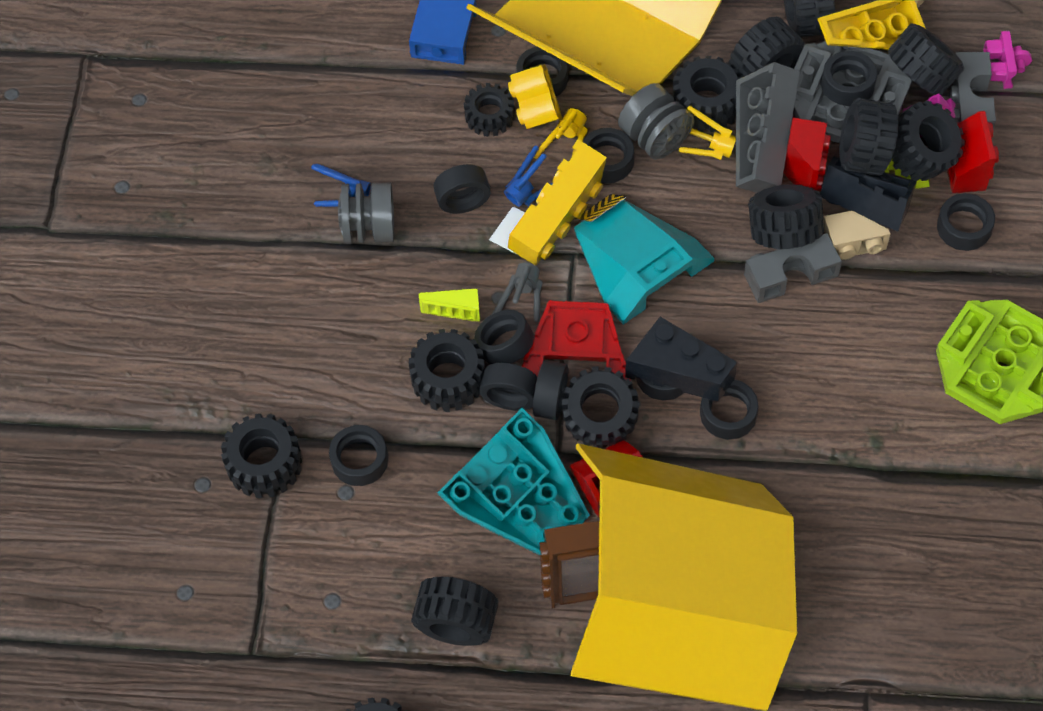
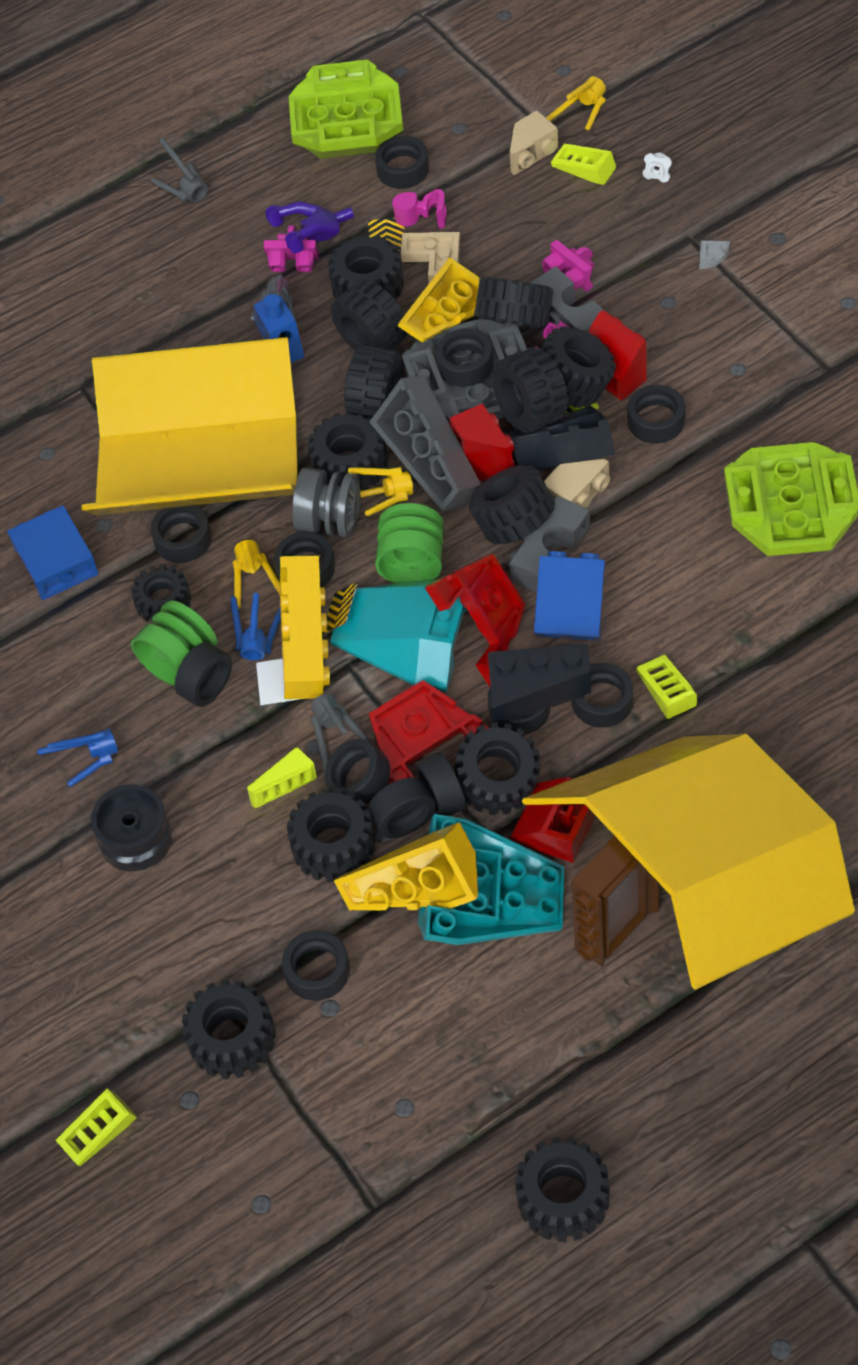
camera: 35 degrees left, 5 degrees down
dark grey wheel [338,182,395,244] -> none
black tyre [411,577,499,646] -> none
yellow brick [508,65,562,129] -> none
none -> neon yellow slope [56,1089,137,1166]
none -> black wheel [91,784,172,872]
none -> bright green wheel [131,600,218,686]
none -> yellow wedge [334,822,478,911]
none -> bright green wheel [375,503,444,584]
none -> red wing [425,554,525,687]
none -> blue panel [534,551,606,641]
none -> neon yellow slope [636,655,697,719]

